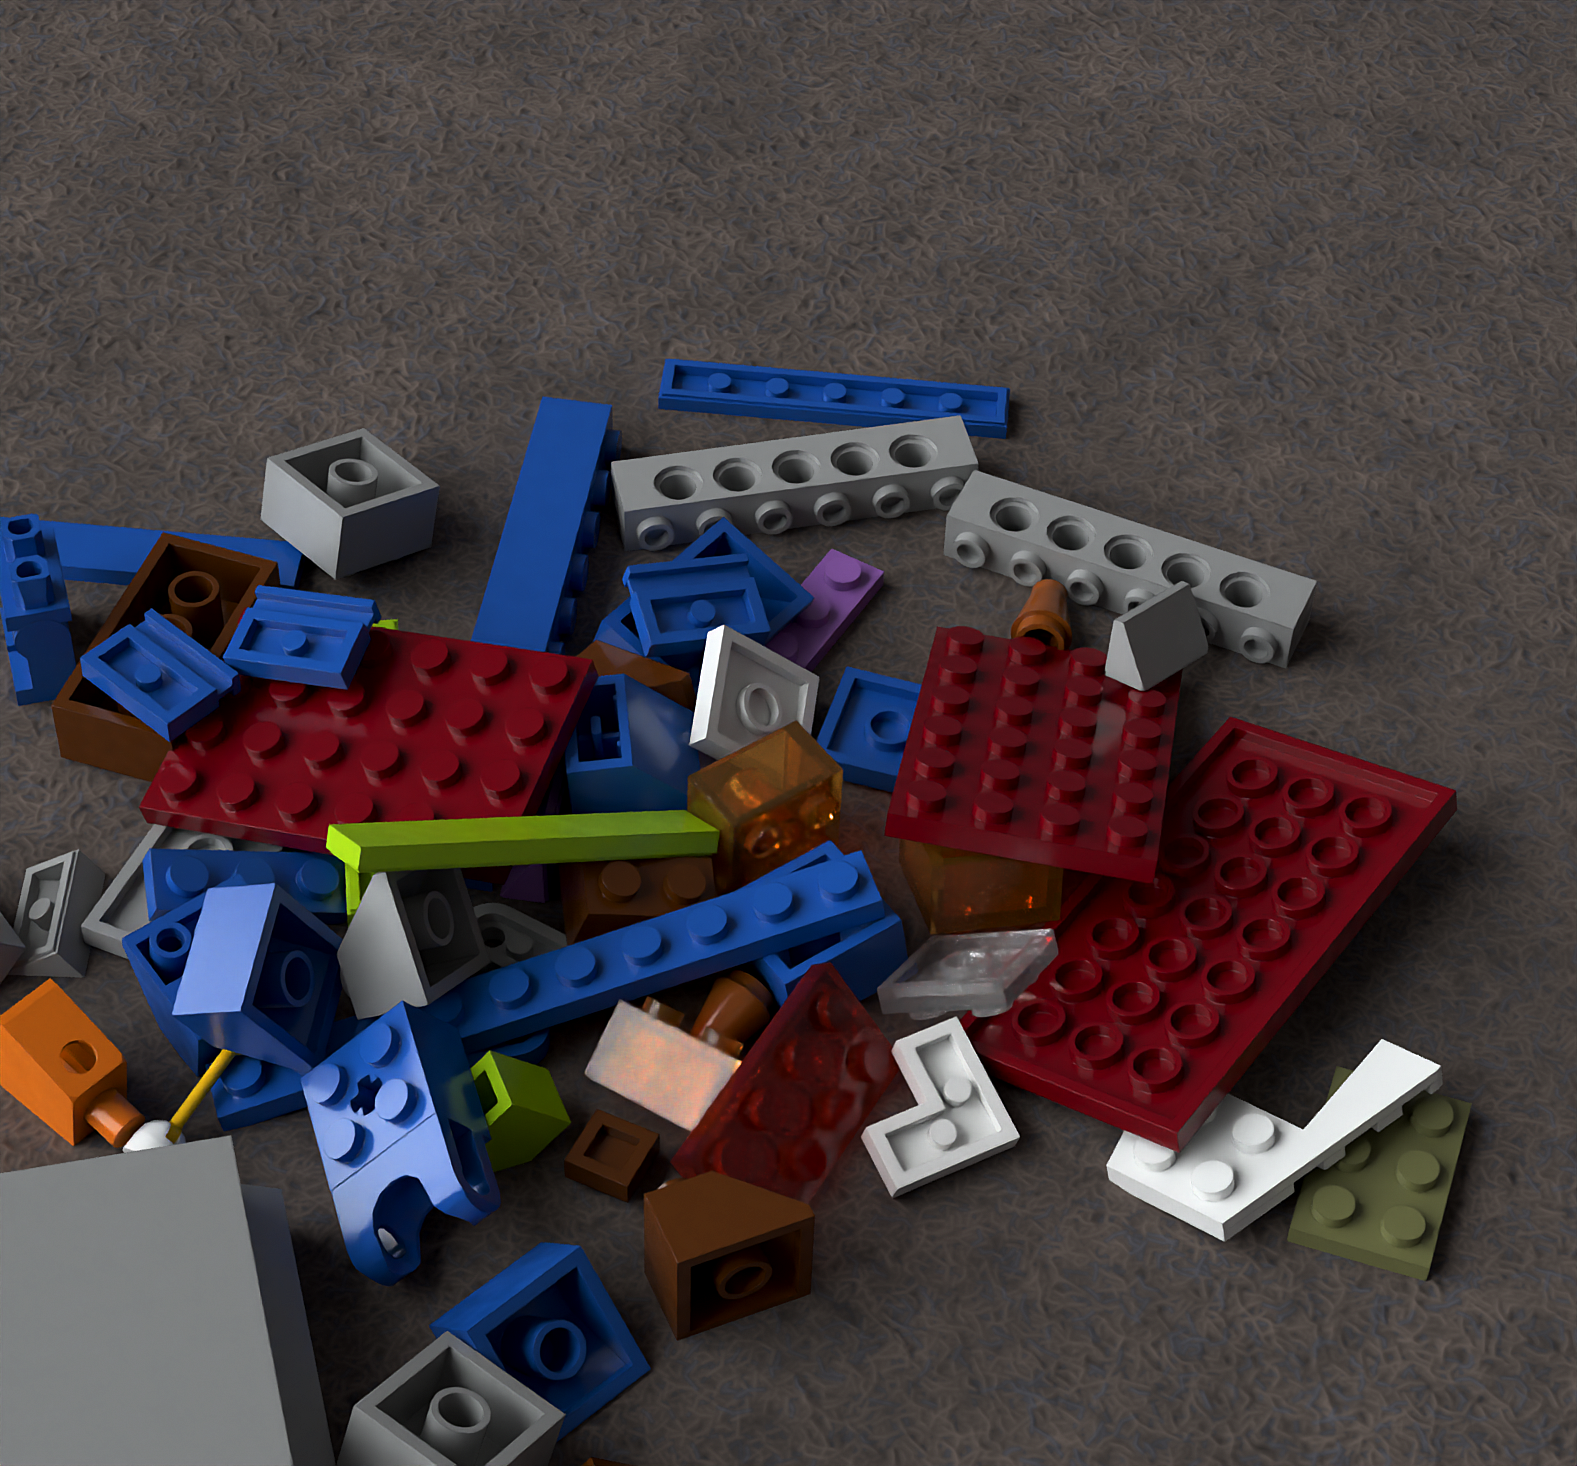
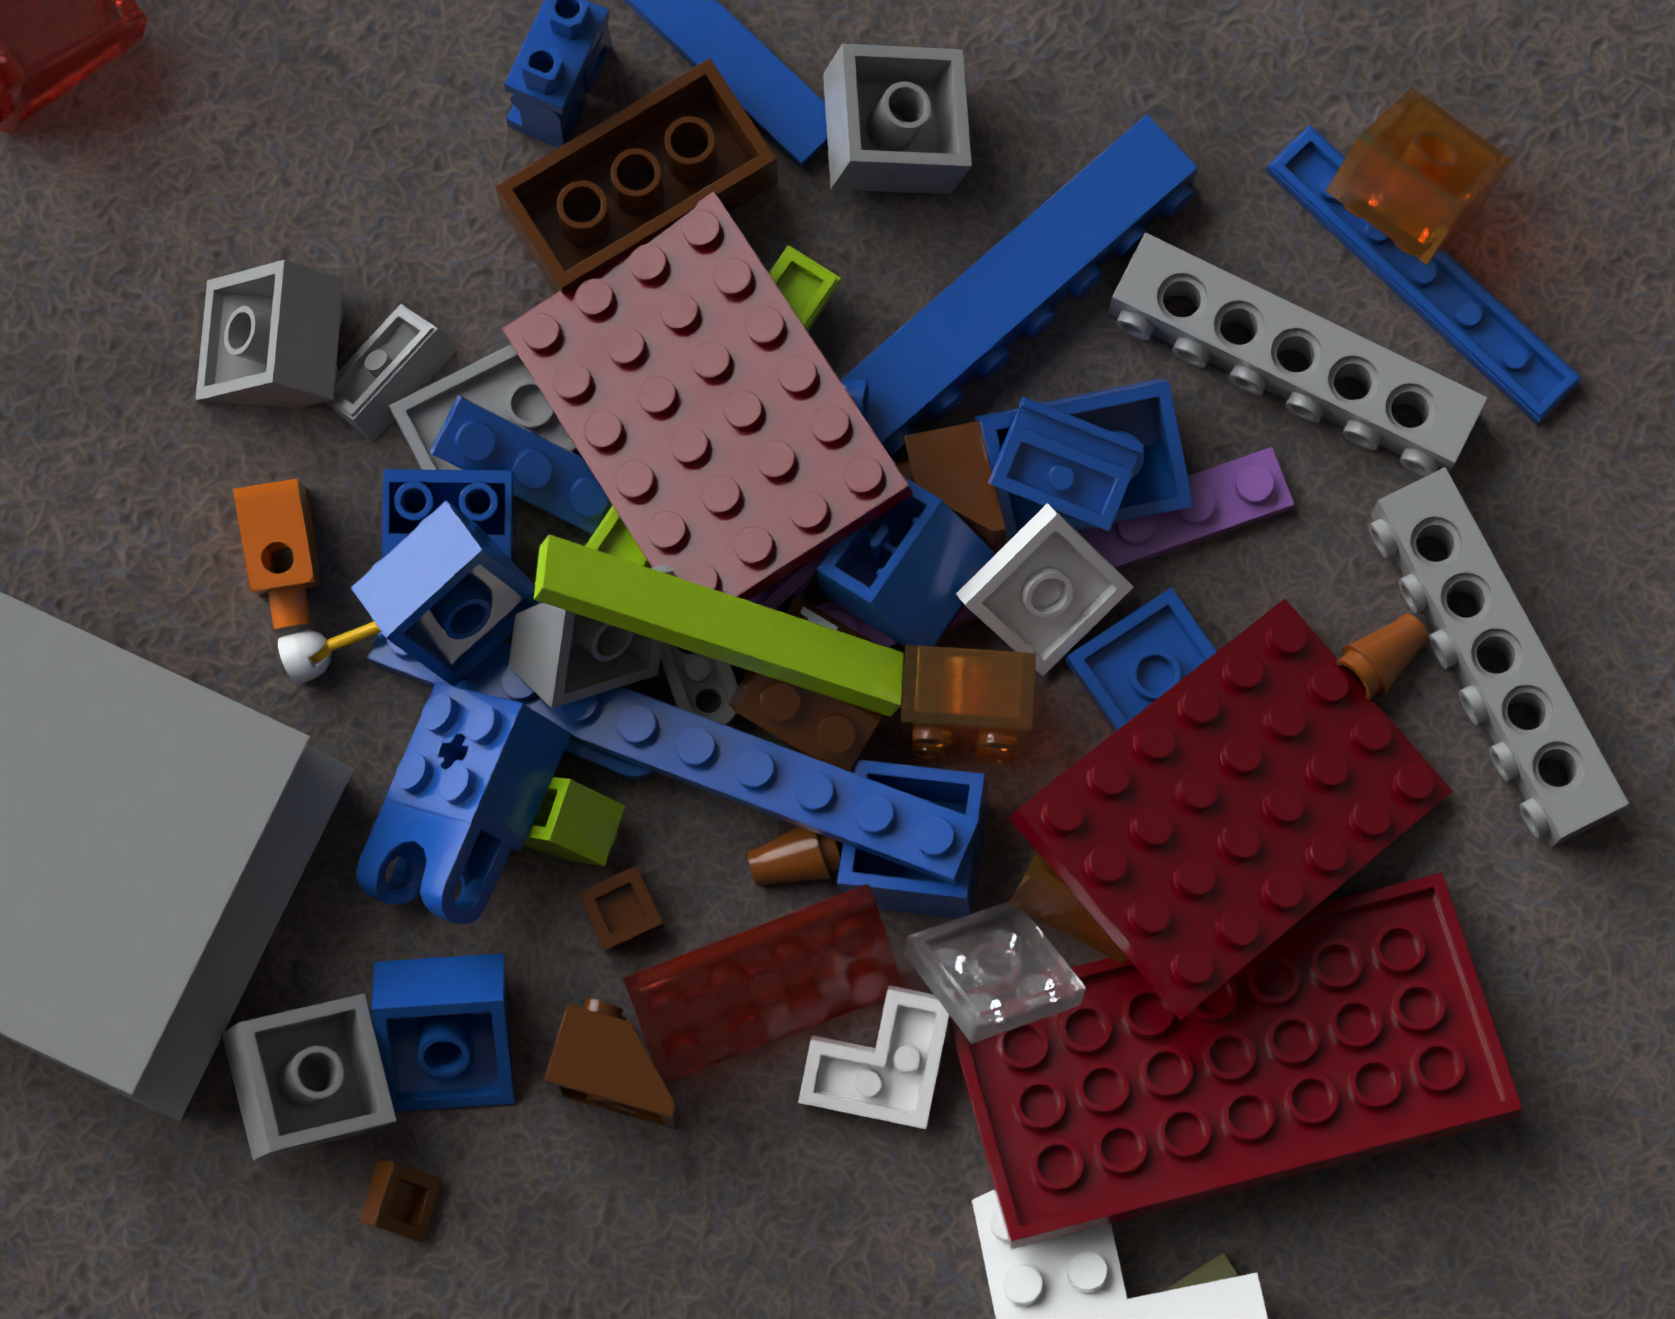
camera: 40 degrees right, 30 degrees up
blue plate [80,608,241,742] -> none
blue plate [223,585,382,690] -> none
clear orange brick [583,996,759,1141] -> none
light grey slope [1105,581,1208,691] -> none
none -> clear orange brick [1326,87,1512,265]

